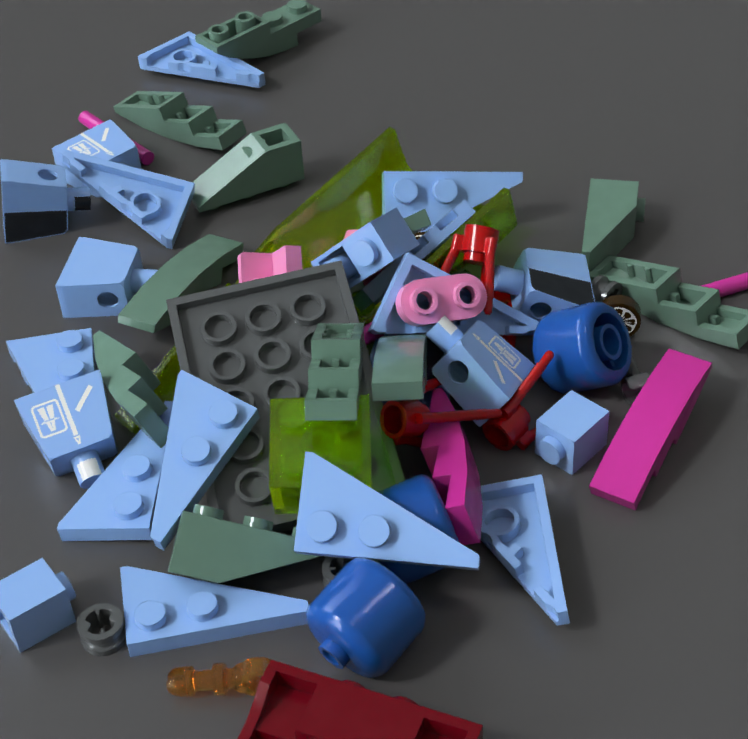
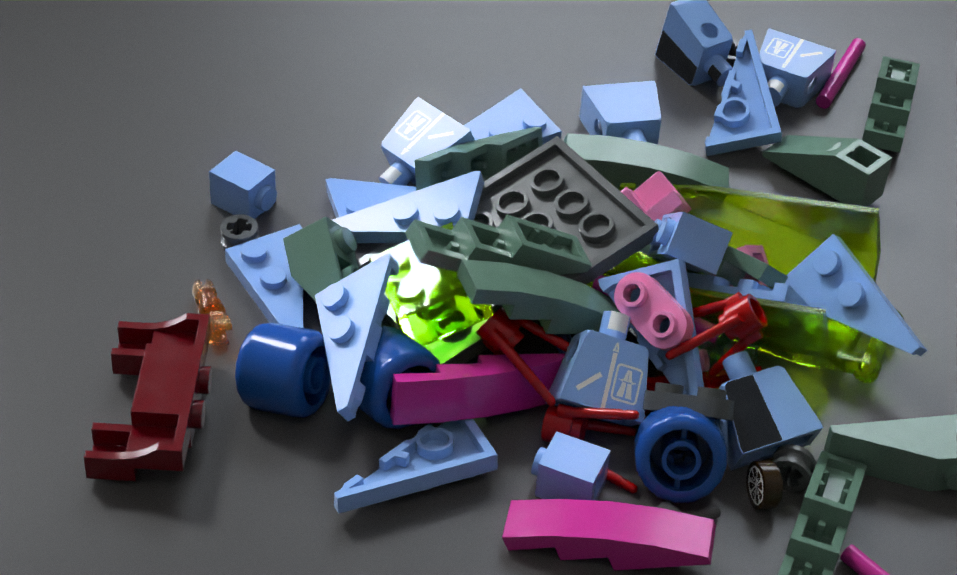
camera: 65 degrees right, 0 degrees up
none -> dark grey plate [643,382,735,421]

